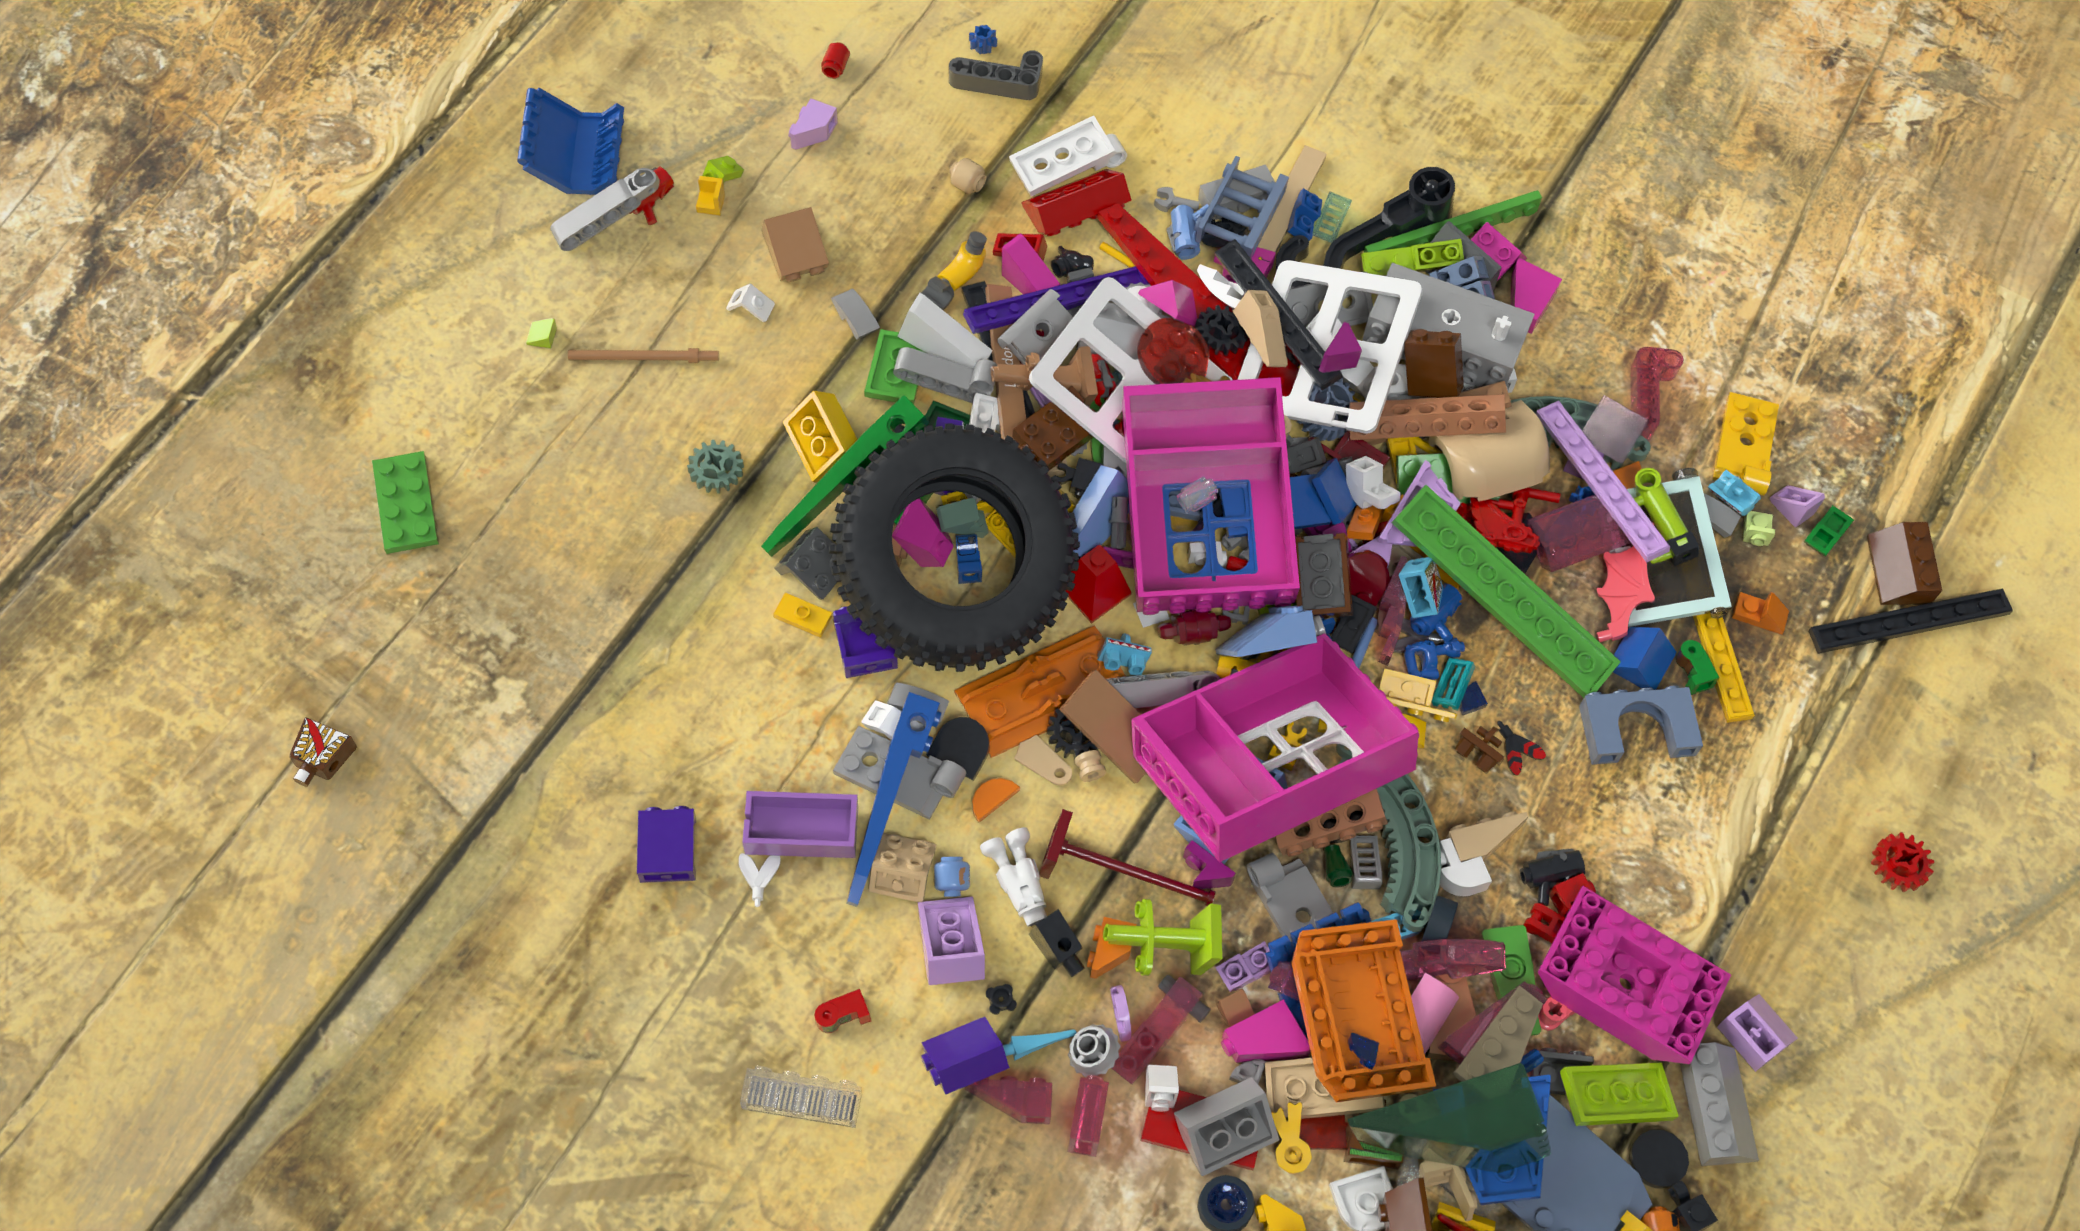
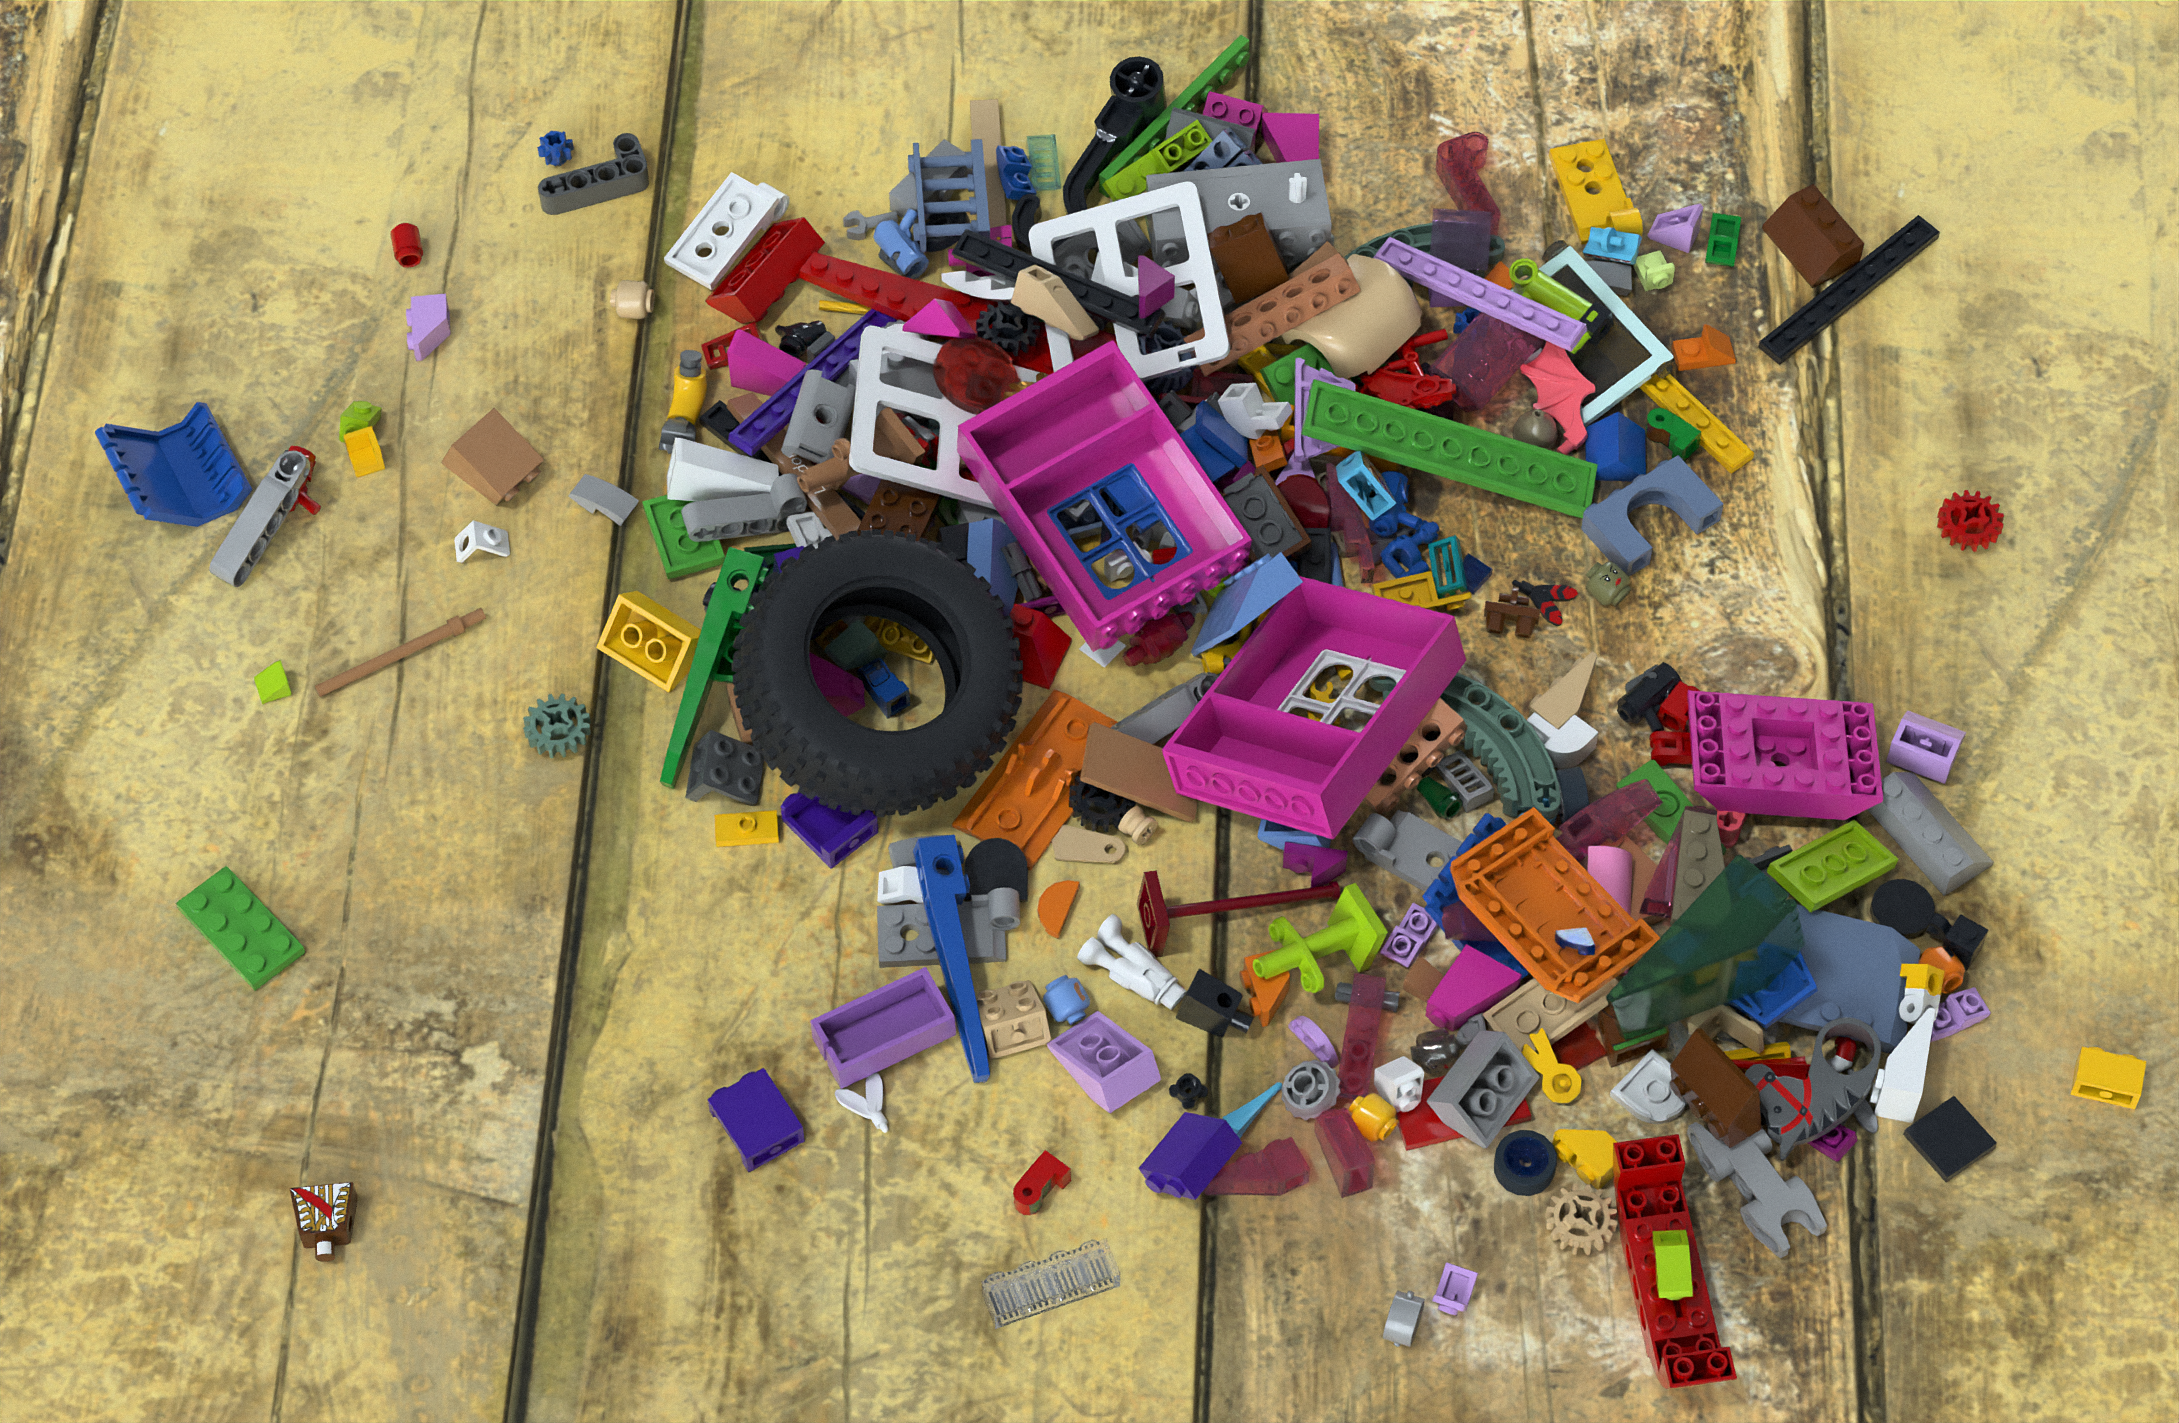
camera: 25 degrees left, 5 degrees down
medium azure hips [1097,633,1152,676] -> none
clear brick [1177,476,1218,513] -> none
none -> yellow head [1348,1093,1398,1142]
none -> clear smoke head [1410,1028,1460,1074]
none -> dark tan helmet [1512,409,1558,450]
none -> olive head [1586,561,1632,606]

